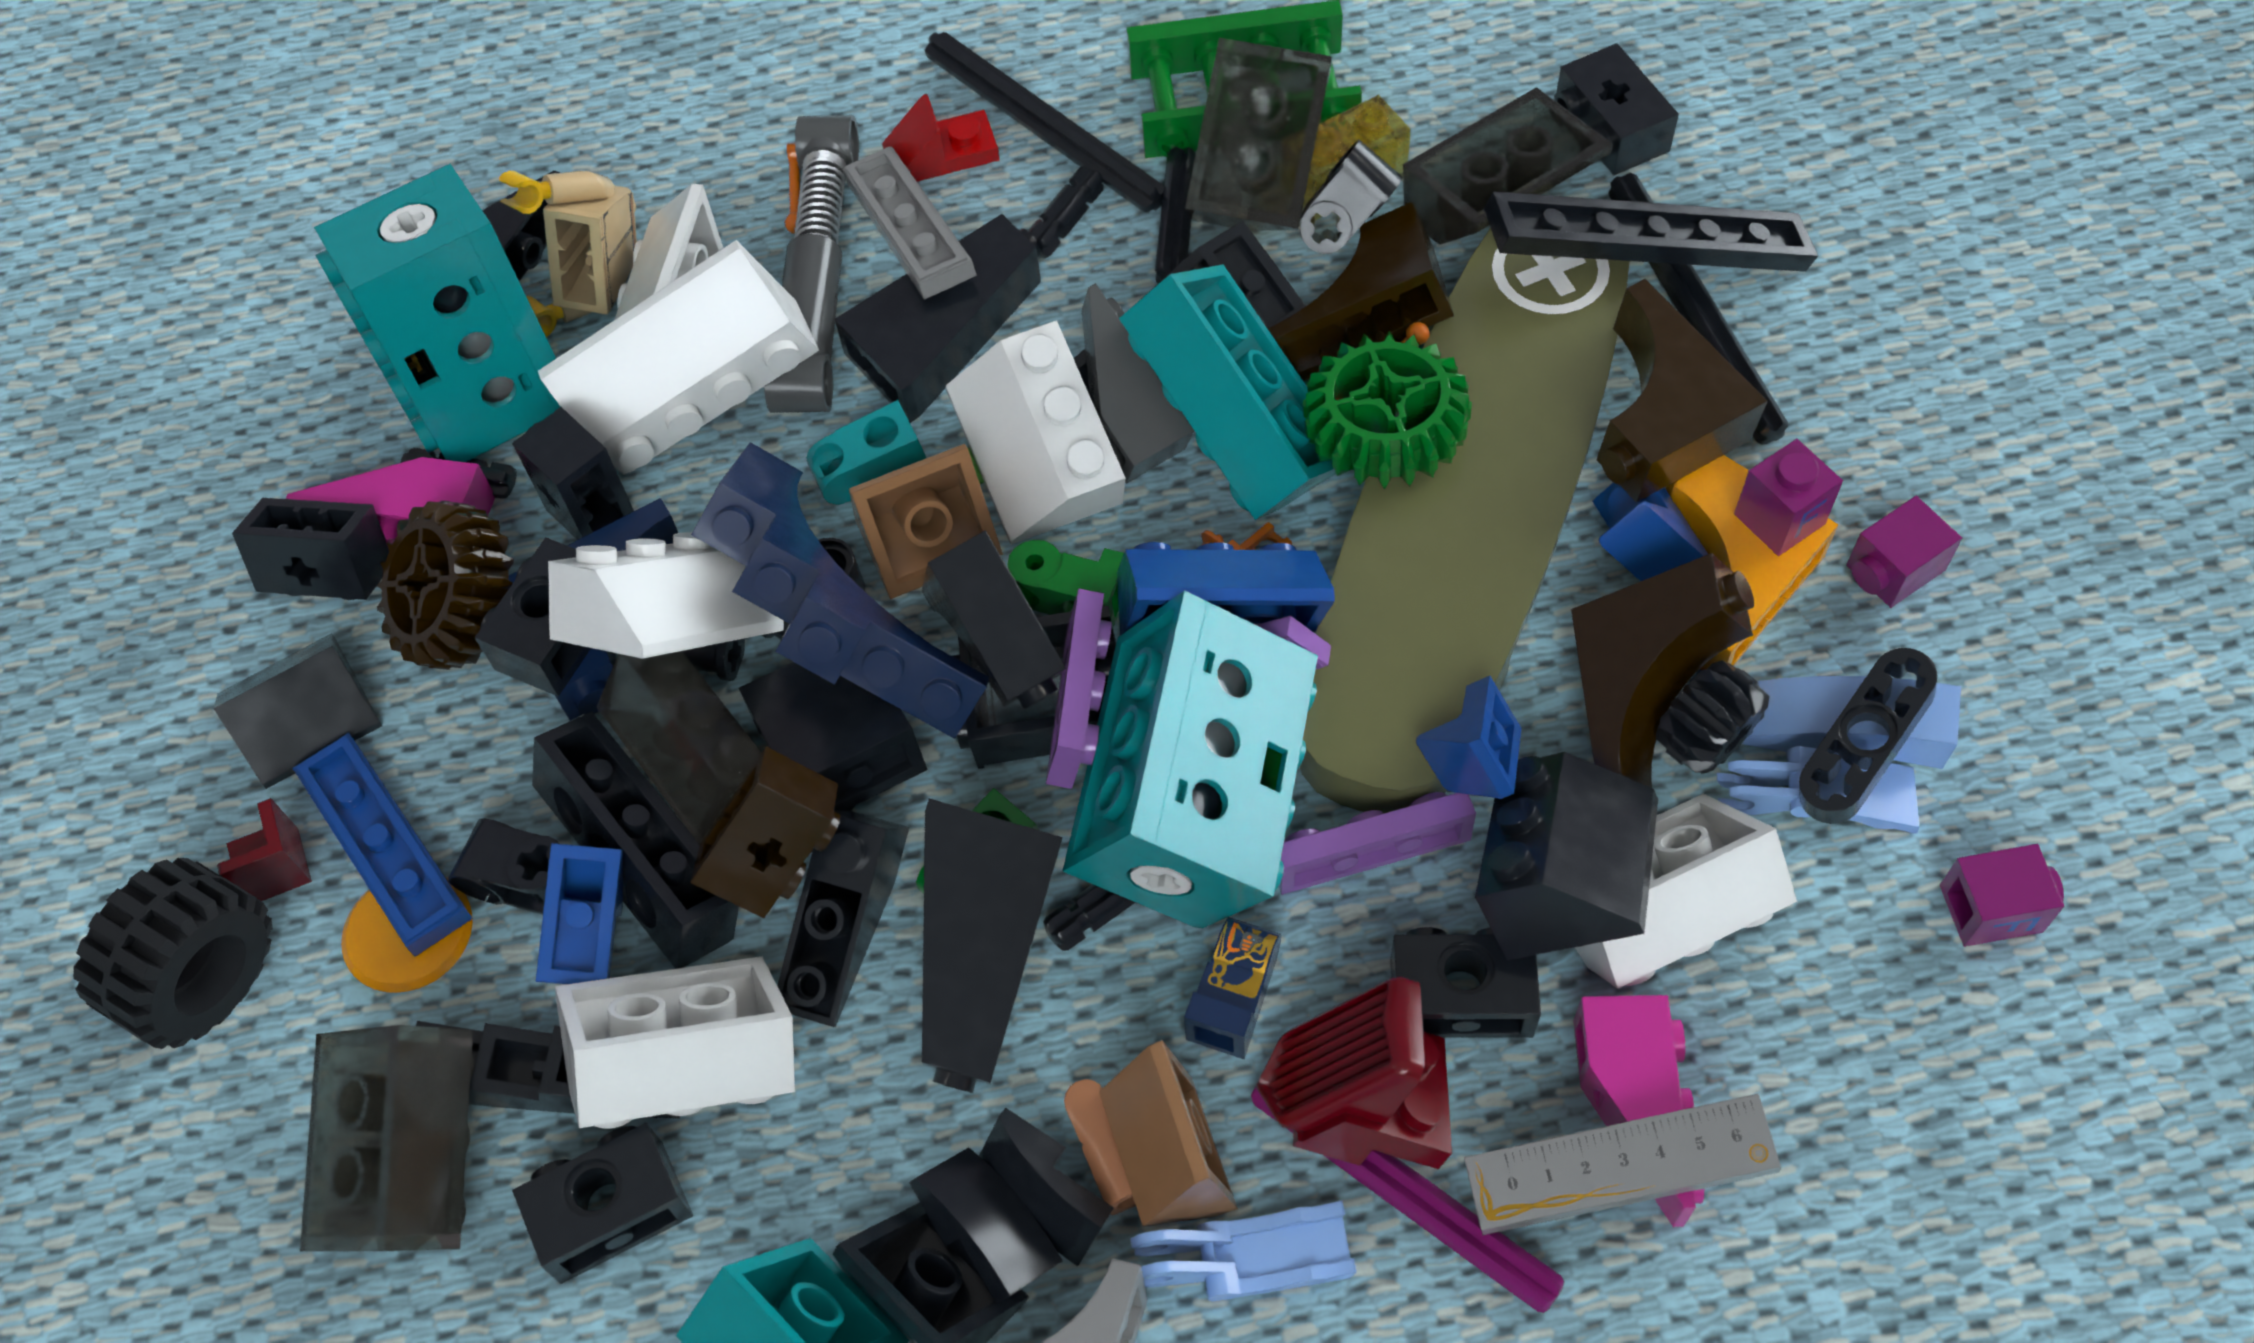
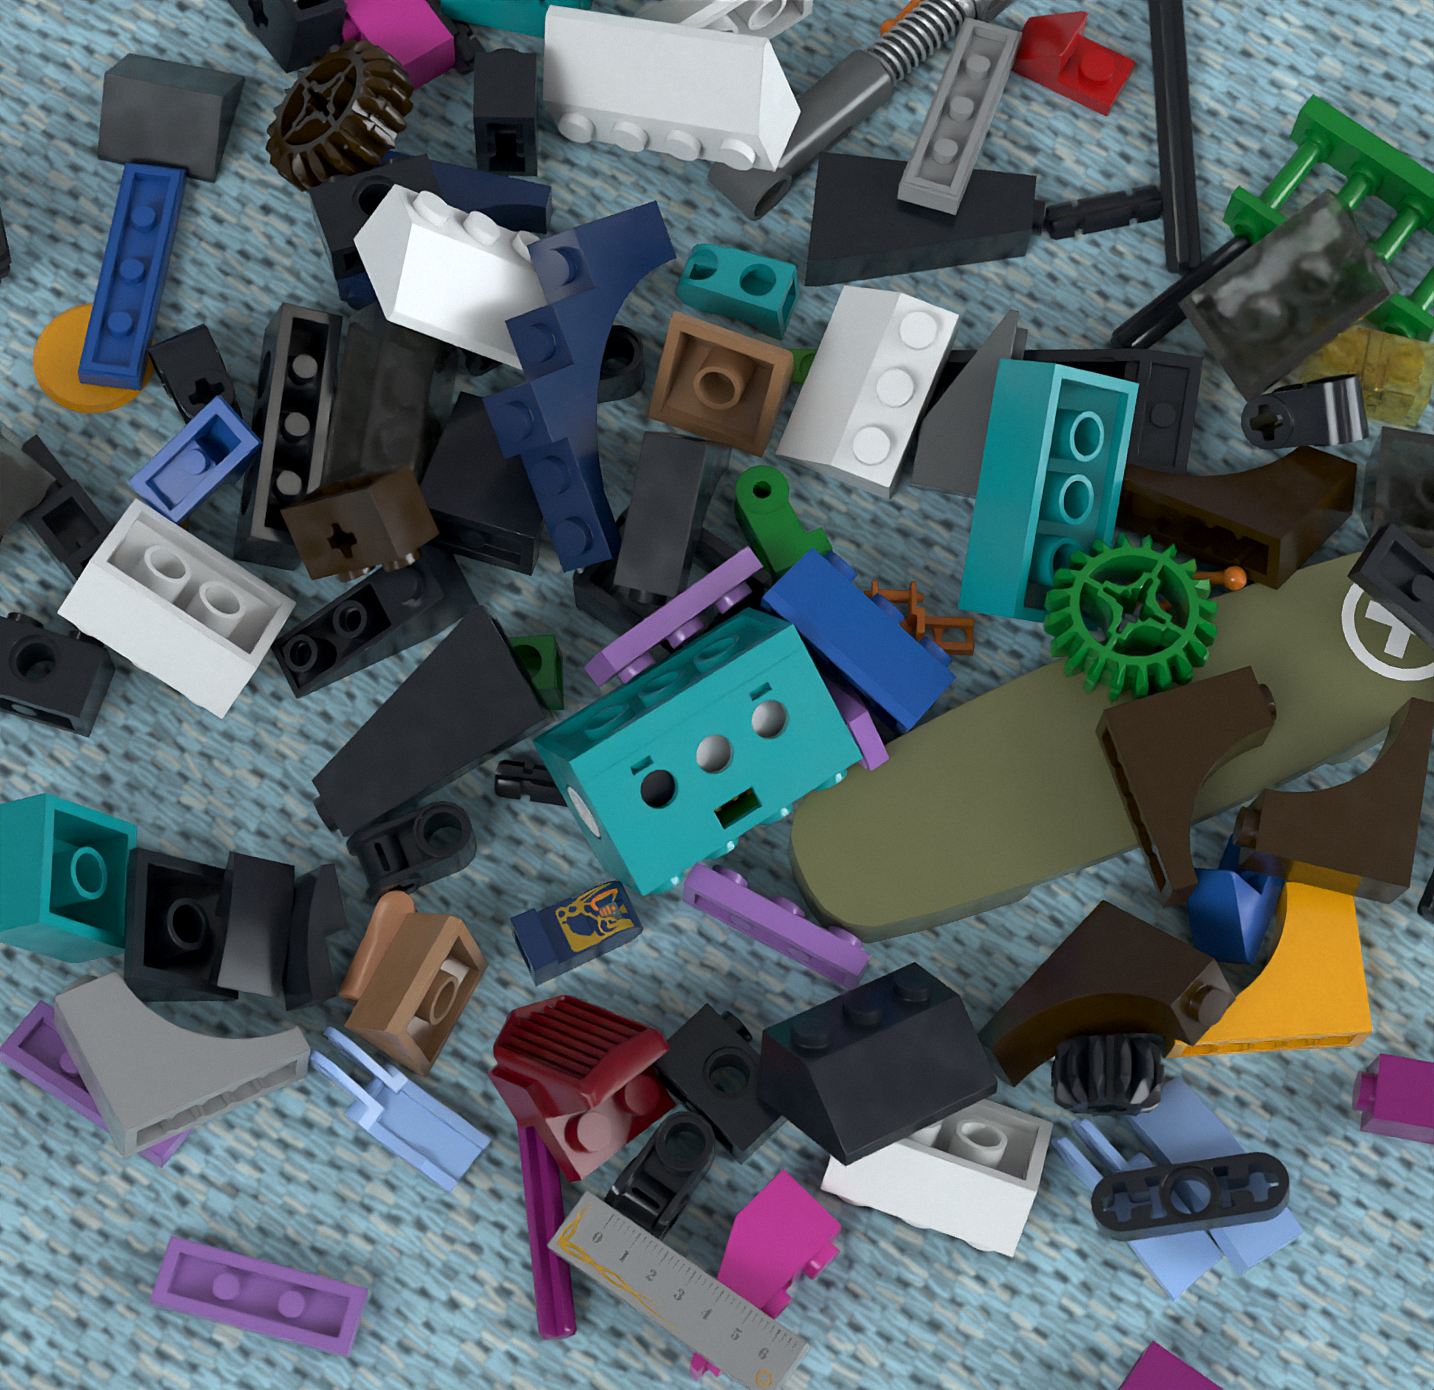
camera: 35 degrees right, 10 degrees up
dark red panel [217,798,312,902] -> none
blue slope [1416,675,1522,799] -> none
magenta brick [1734,438,1843,556] -> none
none -> black piece [346,801,477,905]
none -> black piece [603,1111,715,1242]
none -> dark brown arch [1095,665,1277,909]

